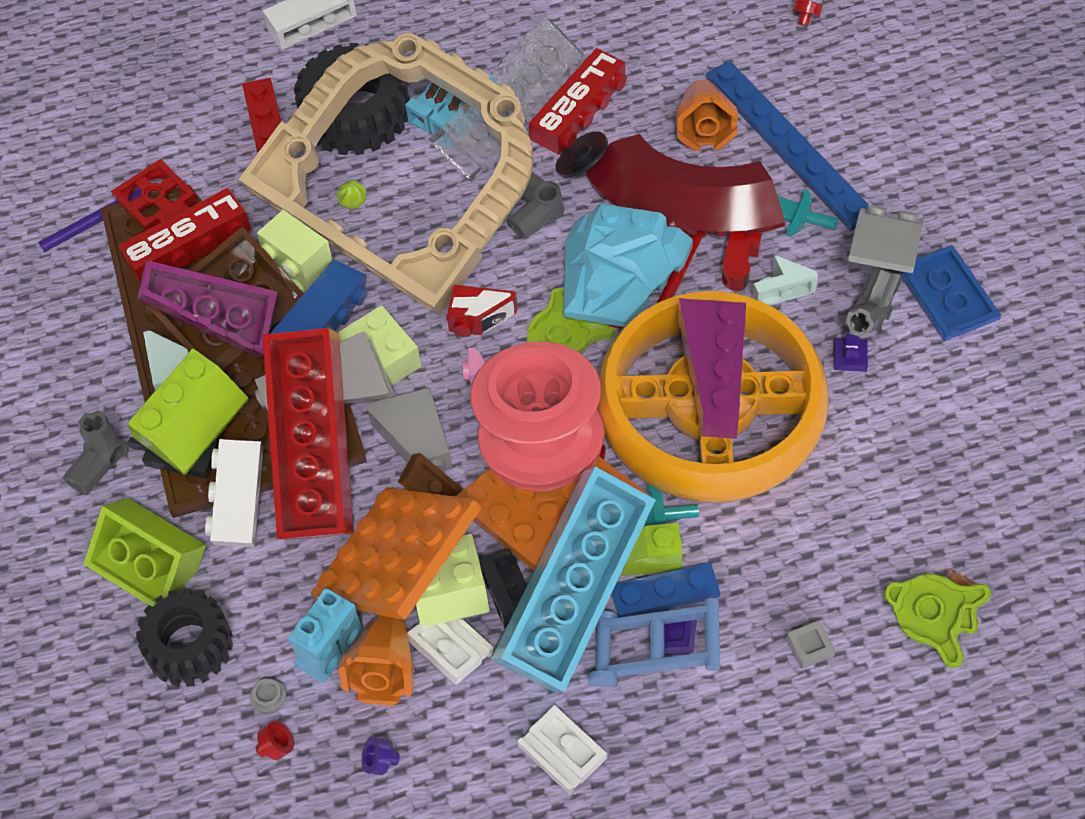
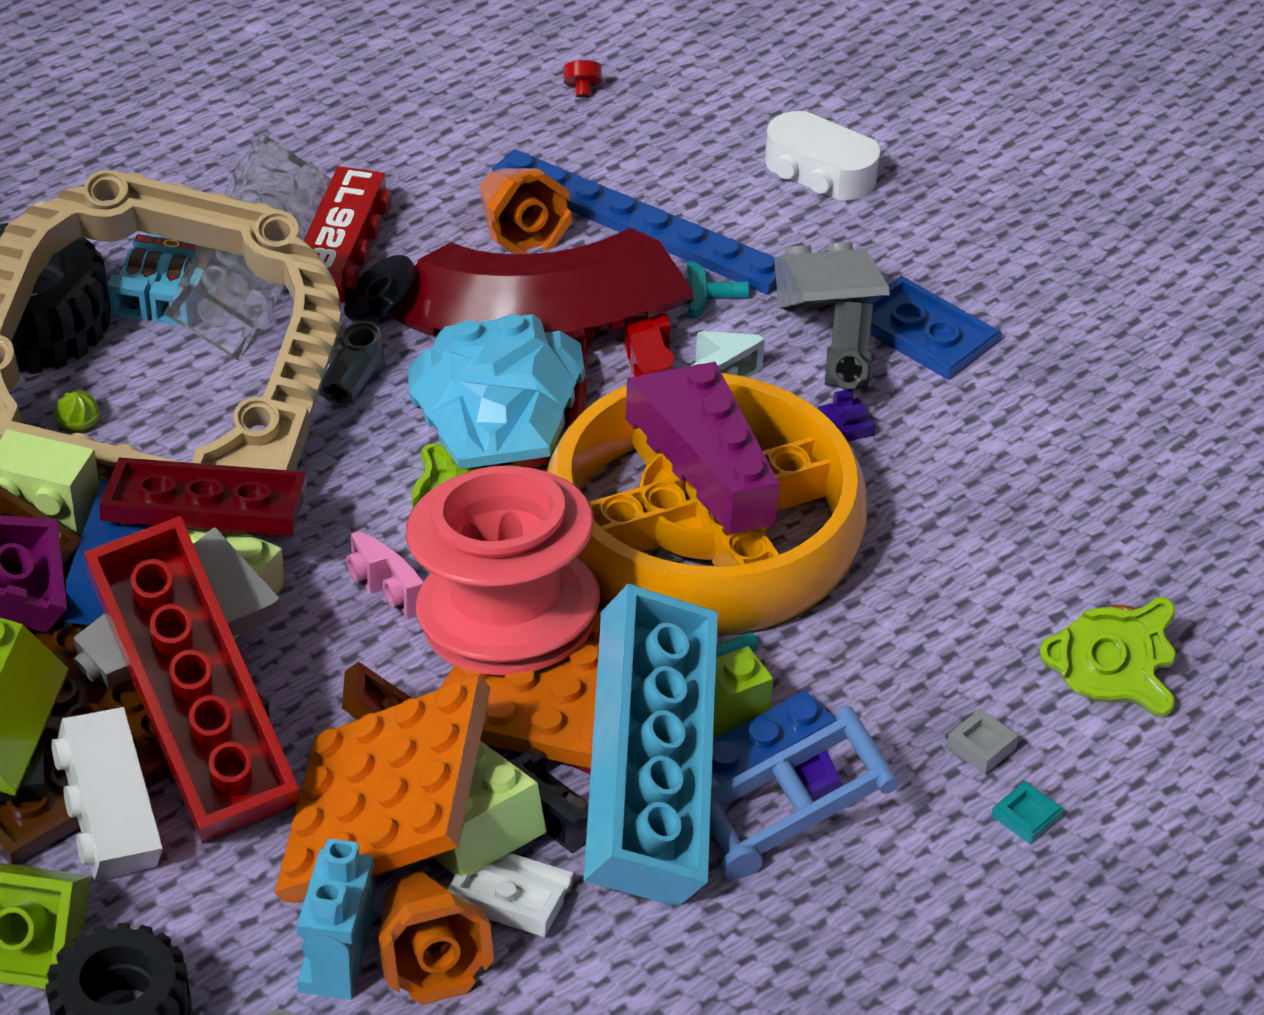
camera: 30 degrees left, 15 degrees down
light grey slope [366,387,452,472] -> none
slope [447,284,518,337] -> none
white plate [517,705,607,795] -> none
none -> dark red plate [99,457,307,537]
none -> white brick [765,111,880,200]
none -> teal tile [991,781,1064,845]

